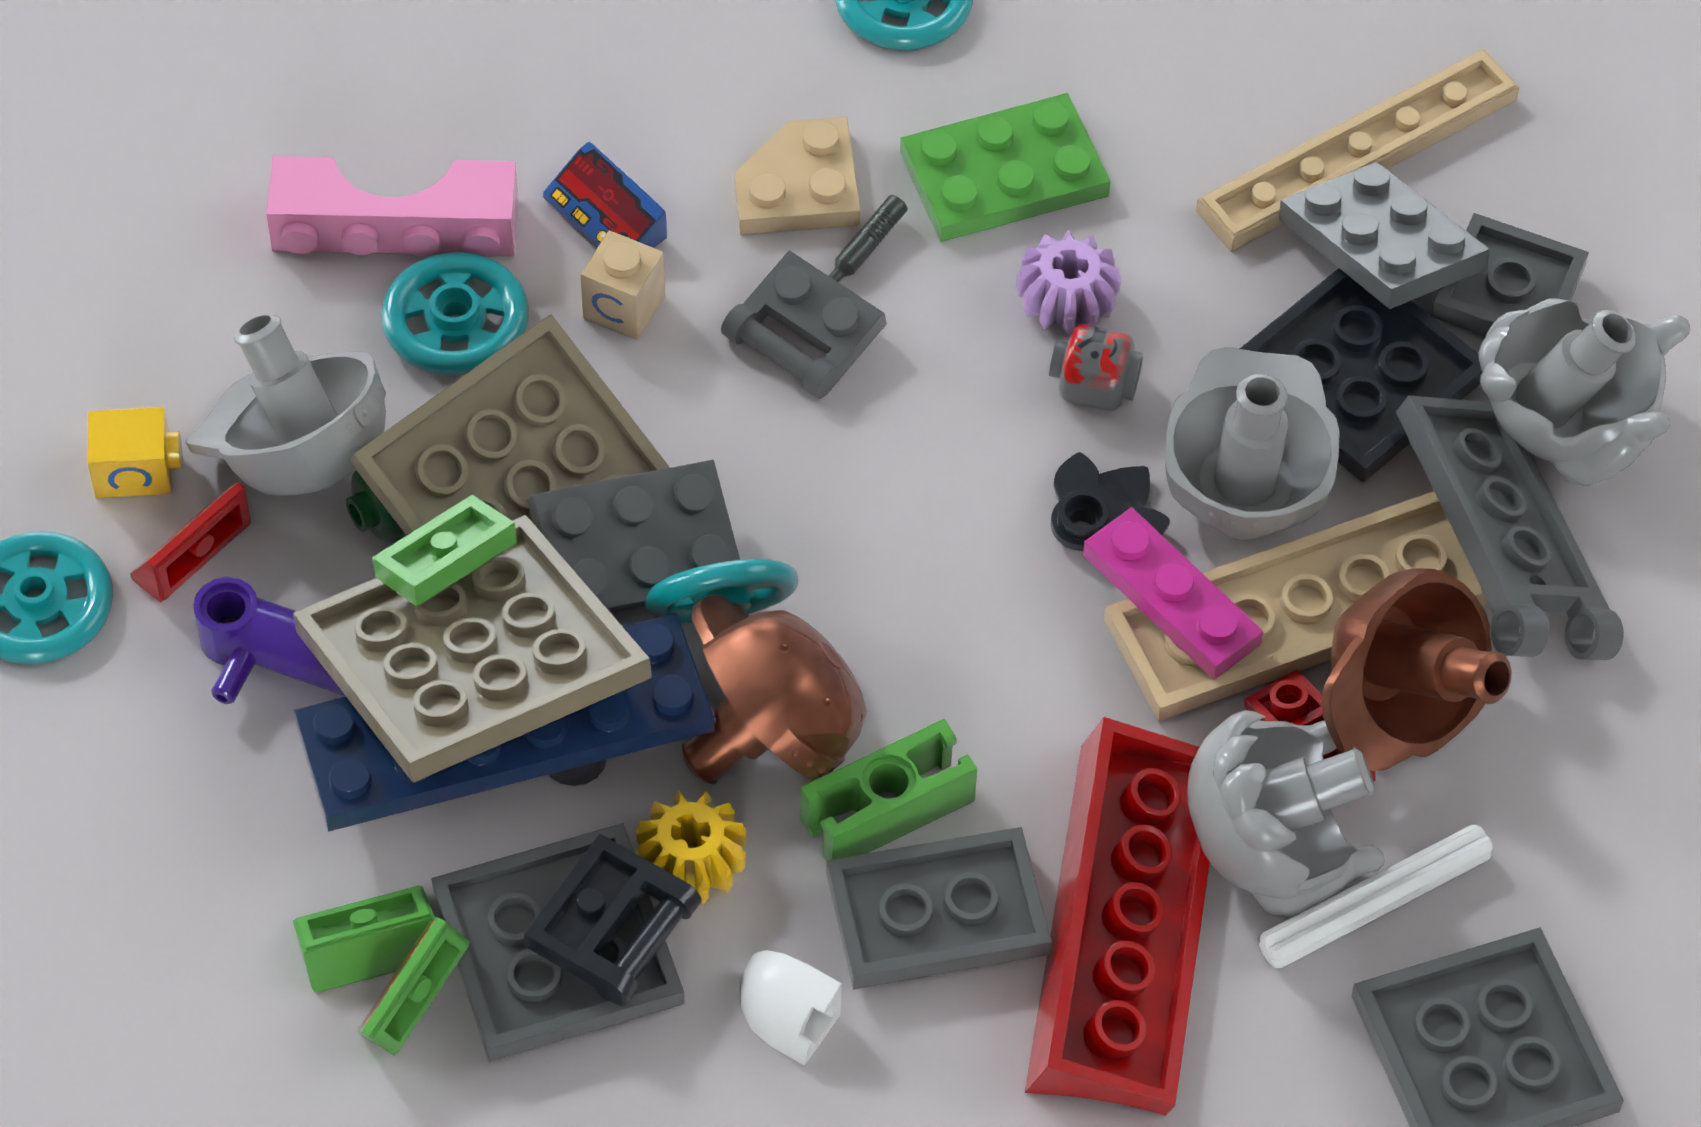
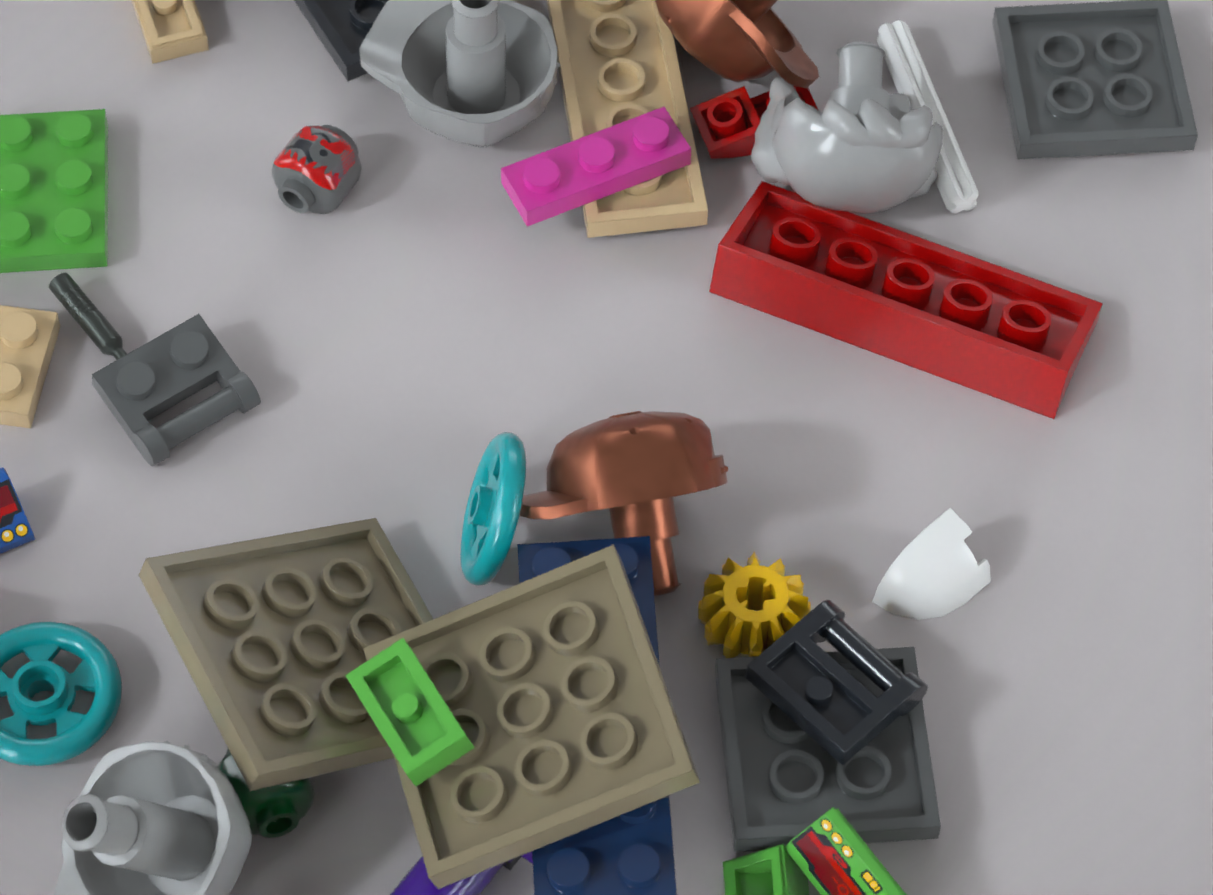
camera: 75 degrees left, 0 degrees up
dark grey plate [527,459,740,613] -> none
tan brick [580,230,665,340] -> none
bright green piece [800,719,977,862] -> none
dark grey plate [826,827,1052,990] -> none
lavender gear [1016,229,1121,336] -> none
black plate [1051,452,1170,551] -> none

